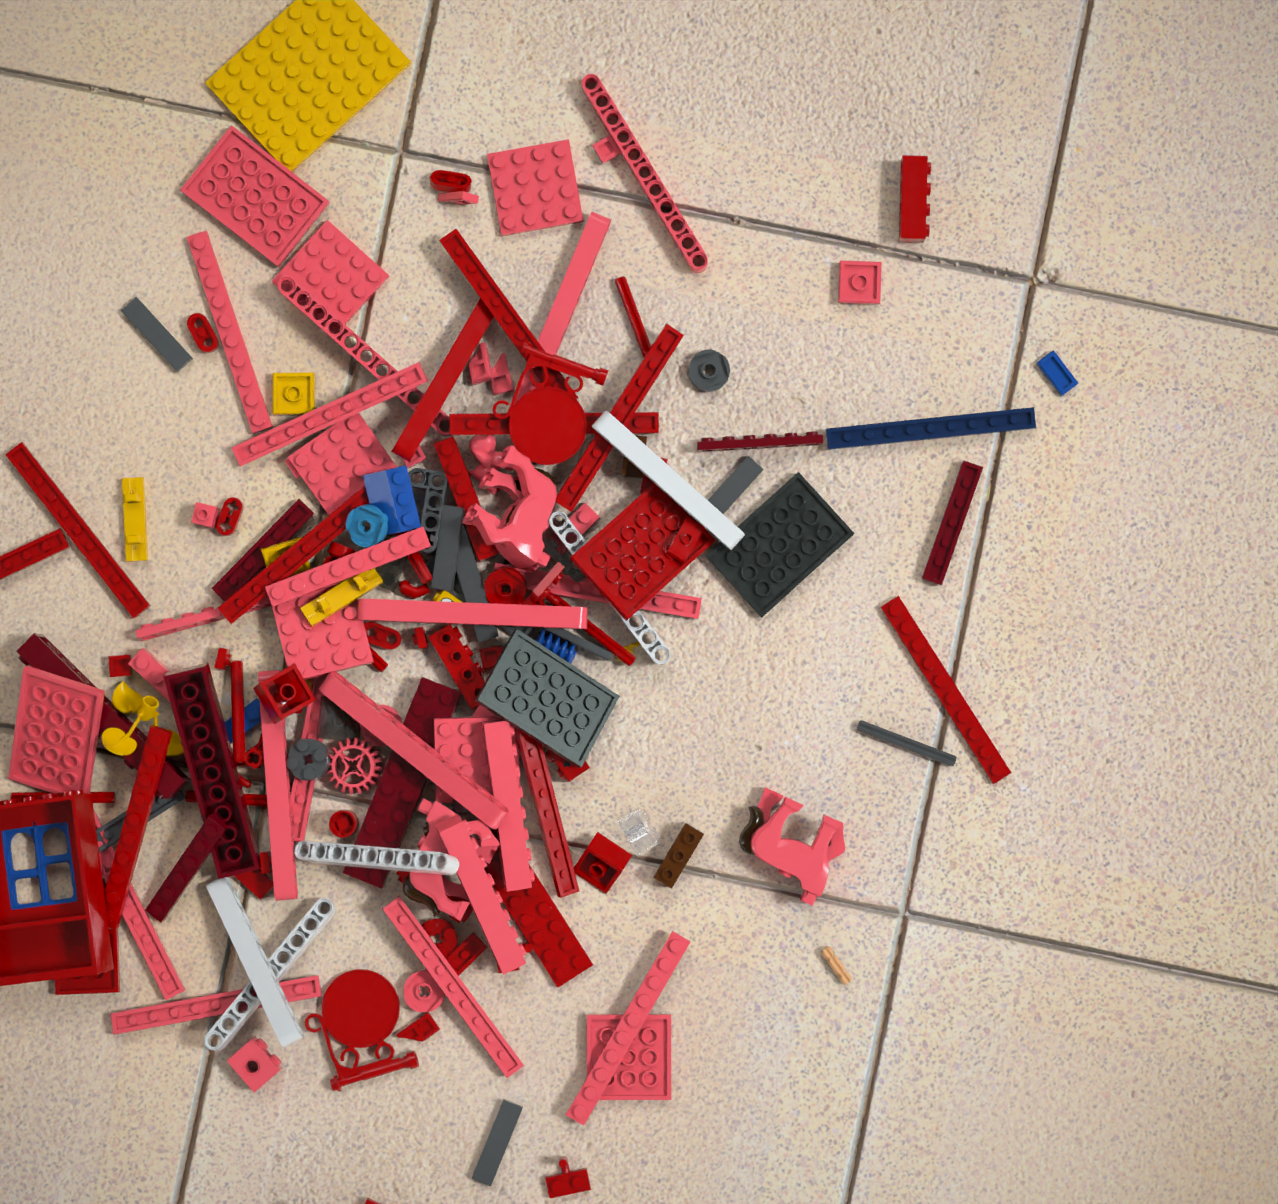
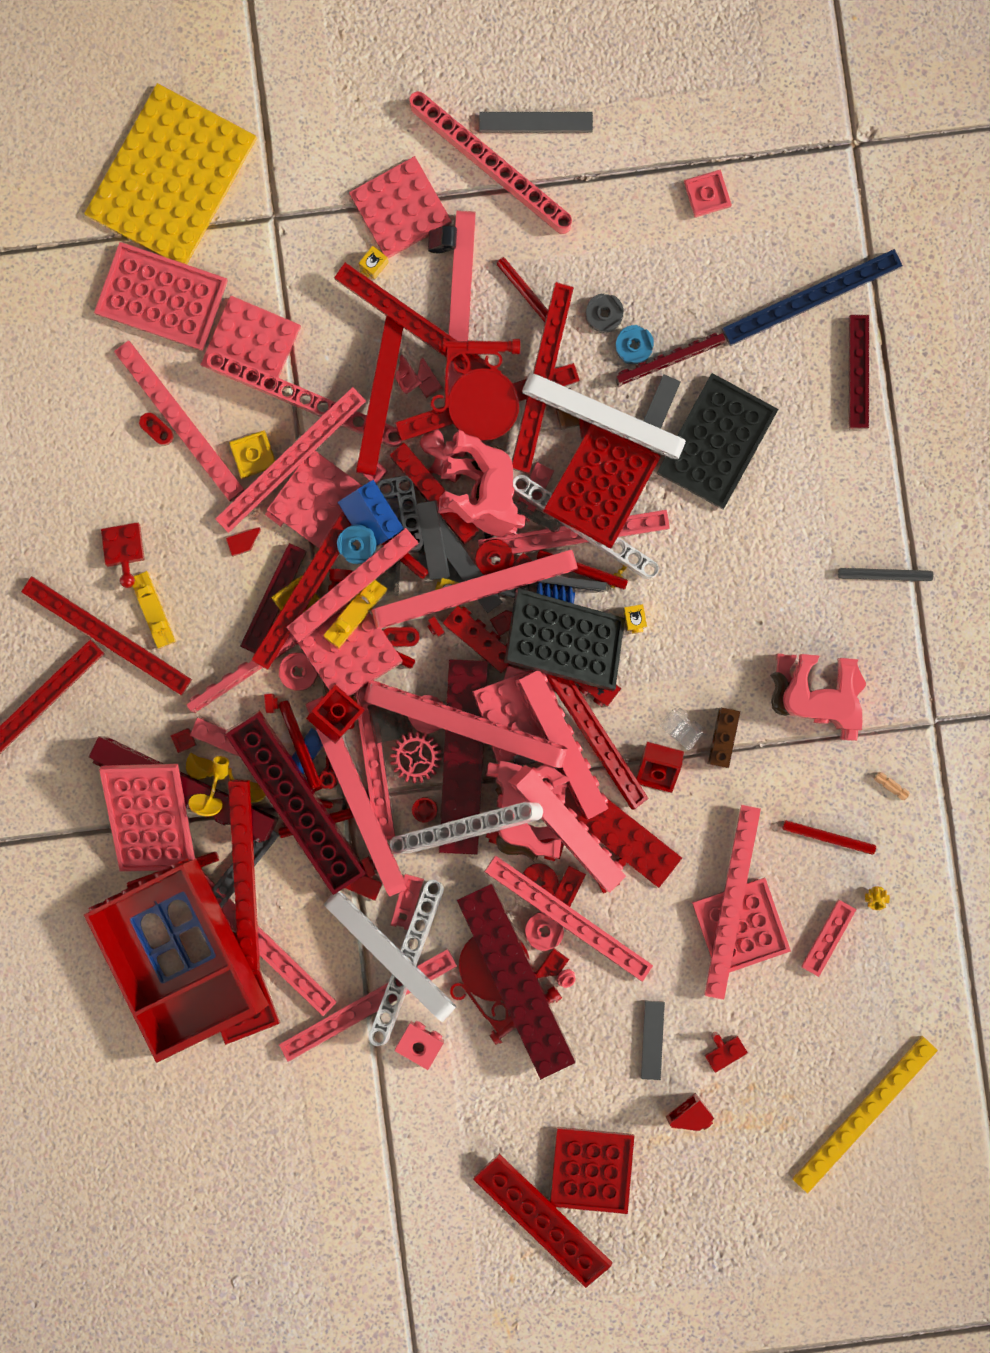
camera: 20 degrees left, 0 degrees up
dark grey tile [121,297,193,372] -> none
dark red plate [145,814,229,923] -> none
coral brick [191,502,220,529] -> none
red beam [216,497,244,536] -> none
dark grey plate [287,739,330,781] -> none
red arm [399,580,430,599] -> none
red plate [430,170,472,192] -> none
coral tile [437,191,479,205] -> none
red plate [529,562,564,606] -> none
coral plate [592,135,621,164] -> none
red plate [666,517,704,564] -> none
red plate [880,596,1012,784] -> none
red brick [899,155,931,243] -> none
blue tile [1036,350,1079,396] -> none
none -> red plate [101,522,145,588]
none -> red tile [226,527,261,557]
none -> coral plate [279,653,318,691]
none -> yellow brick [358,246,389,280]
none -> coral plate [391,873,424,930]
none -> black beam [428,226,457,254]
none -> dark red brick [457,883,576,1080]
none -> dark grey tile [479,112,593,133]
none -> coral plate [557,969,576,988]
none -> dark azure plate [615,325,654,364]
none -> yellow brick [623,604,647,634]
none -> red axle [782,820,876,855]
none -> coral plate [801,899,857,977]
none -> yellow gear [865,886,890,911]

